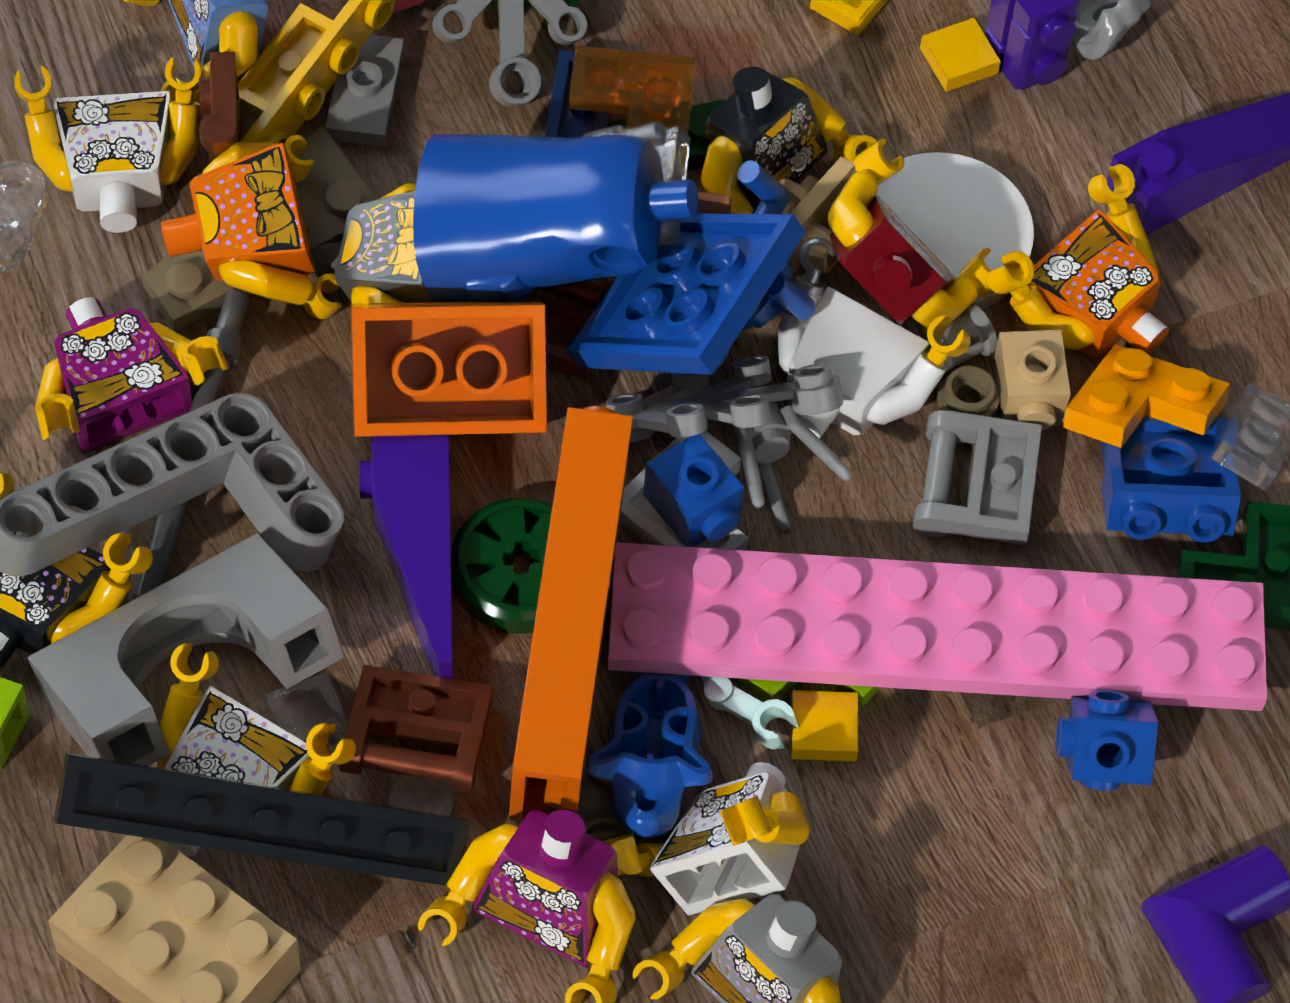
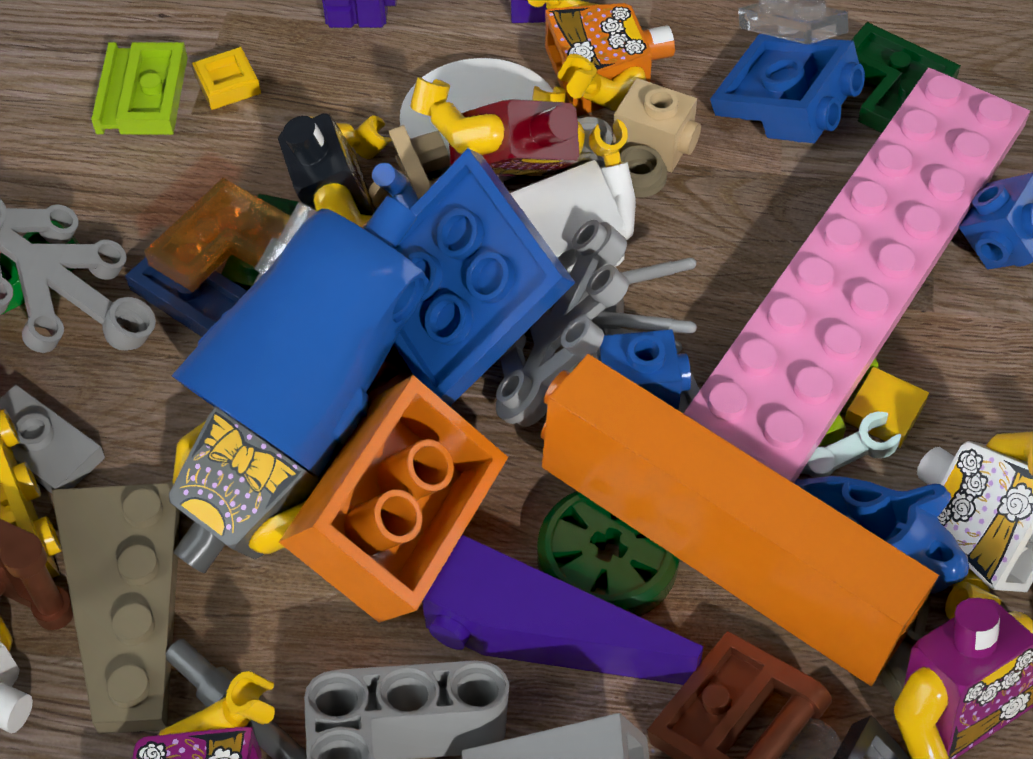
camera: 55 degrees left, 5 degrees down
torso [161,134,342,320] -> none
light grey plate [913,410,1042,546] -> none
yellow tile [920,18,1001,92] -> none
light orange plate [1063,344,1230,448] -> none

